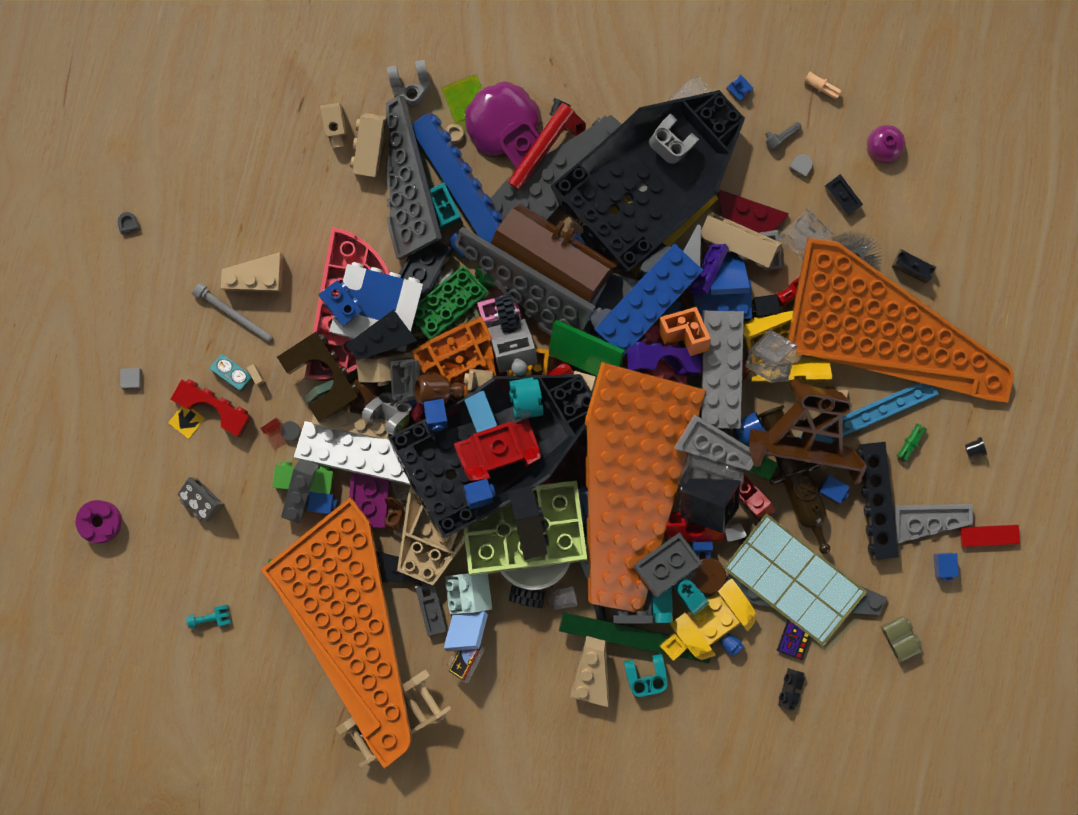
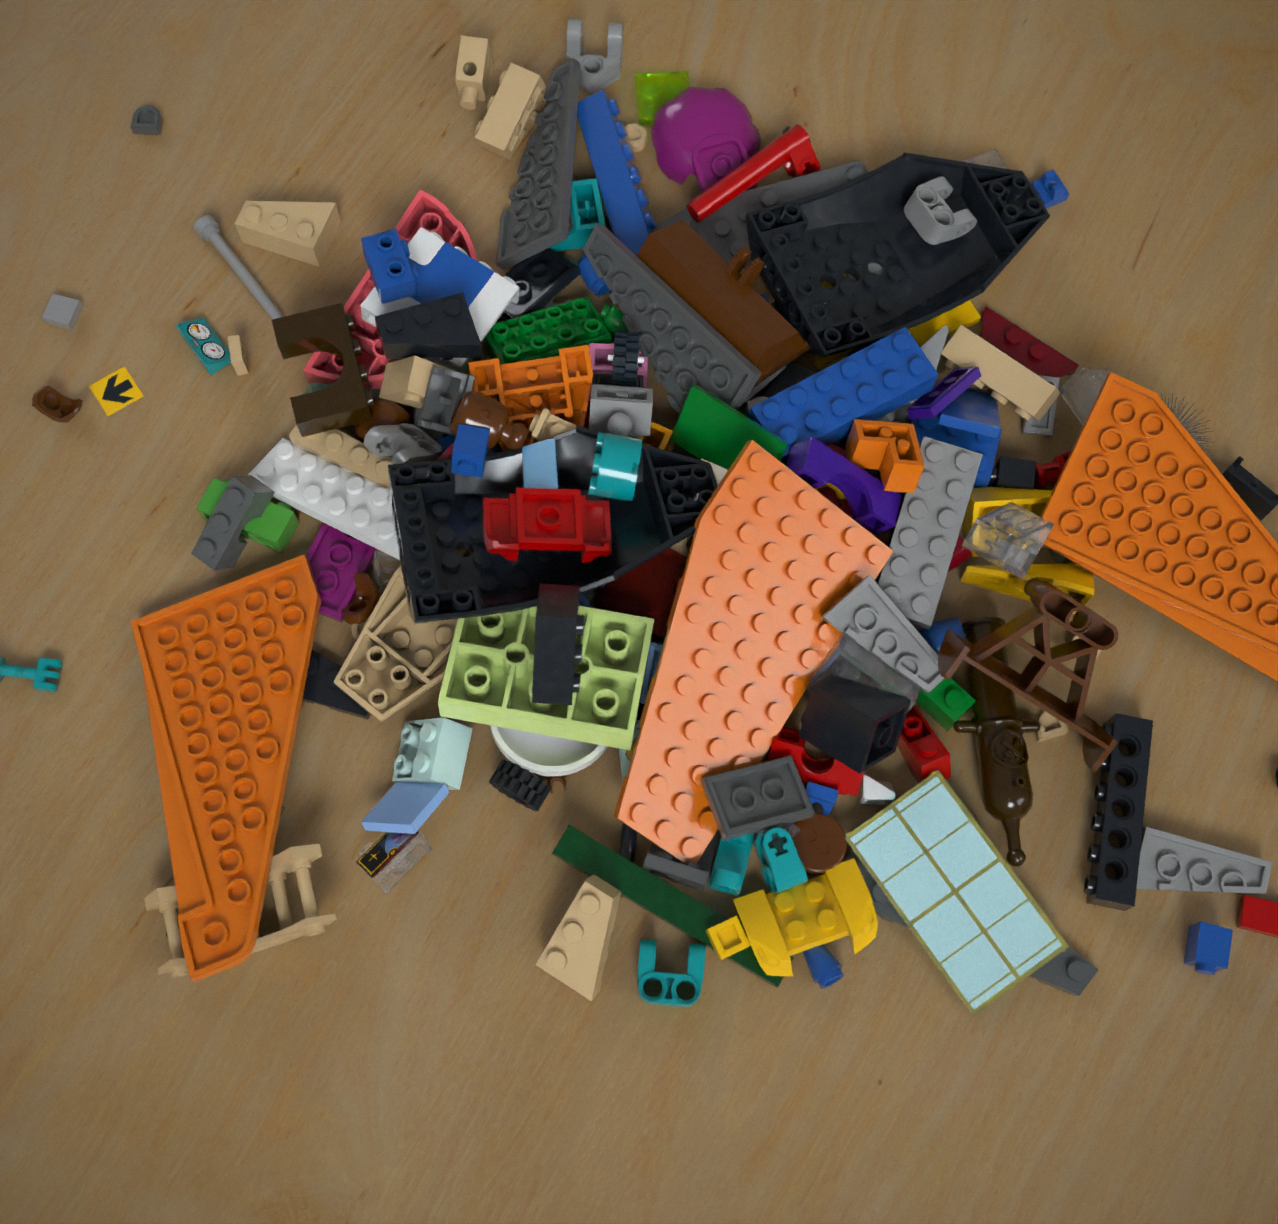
camera: 15 degrees right, 15 degrees down
red arch [170,379,251,437] -> none
dark grey slope [177,477,225,521] -> none
clear red tile [260,417,282,435] -> none
dark grey tile [280,421,300,441] -> none
blue brick [307,492,337,514] -> none
dark grey plate [415,582,447,636] -> none
blue brick [464,479,495,510] -> none
clear slope [547,585,578,610] -> none
dark grey piece [765,122,801,150] -> none
piece [777,619,811,660] -> none
black hinge [778,668,805,710] -> none
light grey tile [789,154,812,177] -> none
dark azure tile [797,382,939,443] -> none
light nougat axle [804,71,841,99] -> none
blue brick [818,475,850,504] -> none
black plate [824,174,863,216] -> none
magenta cylinder [866,125,906,164] -> none
olive brick [880,616,922,662] -> none
green pin [896,423,927,462] -> none
none -> reddish brown hair [32,386,83,423]

